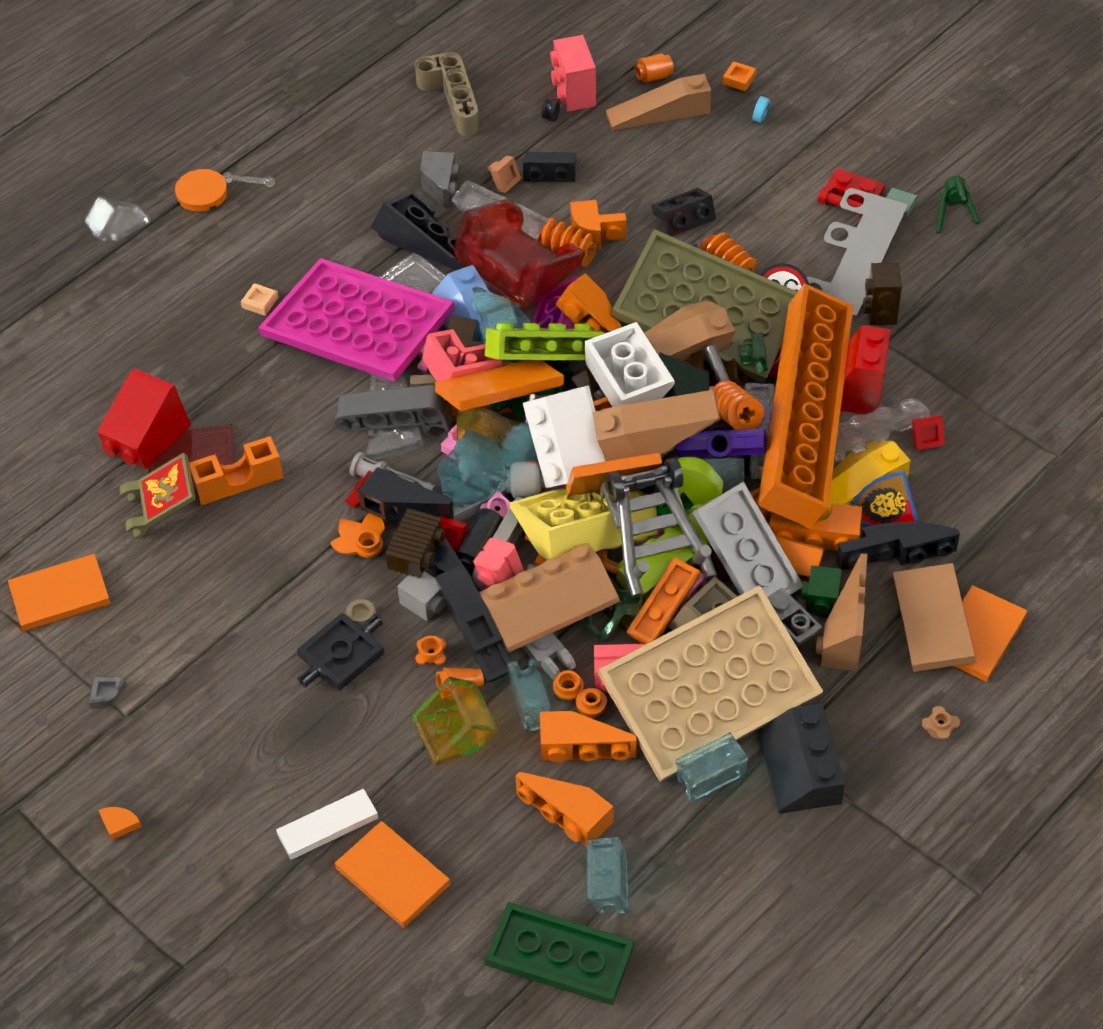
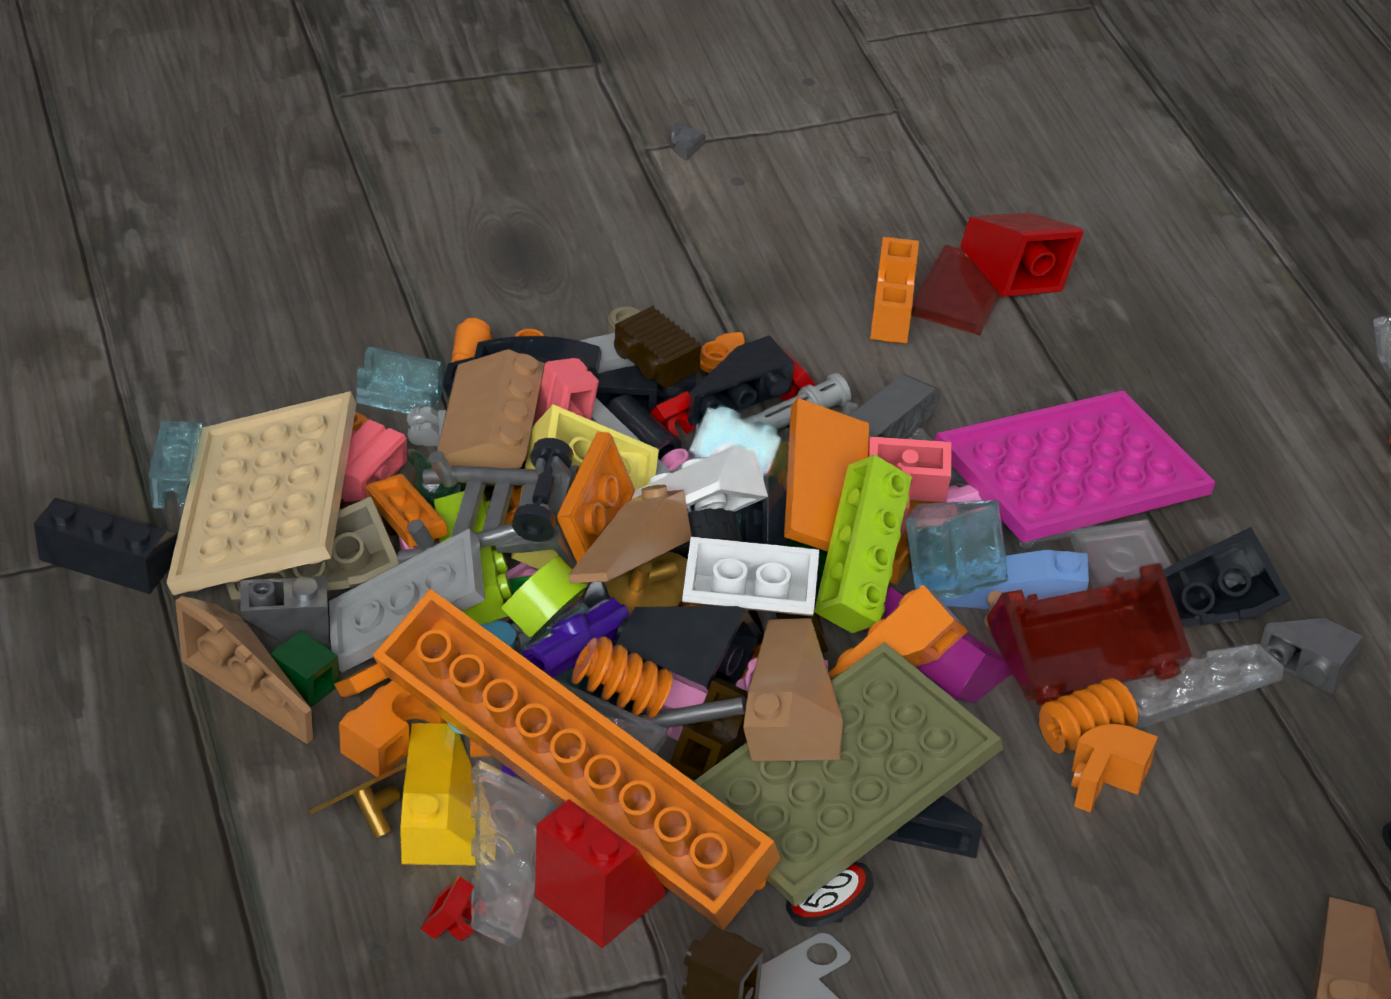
camera: 115 degrees right, 10 degrees down
orange tile [8,553,111,632] -> none
orange tile [98,807,142,840] -> none
flag [120,453,196,538] -> none
light nougat tile [241,283,279,316] -> none
white tile [276,789,378,860] -> none
black plate [297,613,385,691] -> none
orange tile [335,821,451,928] -> none
clear yellow slope [411,677,499,766] -> none
dark green plate [485,902,635,1006] -> none
nougat tile [487,156,522,193] -> none
orange slope [515,772,614,848] -> none
black bracket [523,152,577,182] -> none
orange slope [540,711,637,763] -> none
orange plate [553,670,584,701] -> none
clear light blue hinge [587,837,628,914] -> none
black bracket [651,188,716,236] -> none
orange piece [700,232,757,272] -> none
clear green tile [738,332,768,372] -> none
black slope [836,522,960,570] -> none
medium nougat tile [893,563,975,672] -> none
medium nougat plate [922,706,960,740] -> none
orange tile [953,585,1028,682] -> none

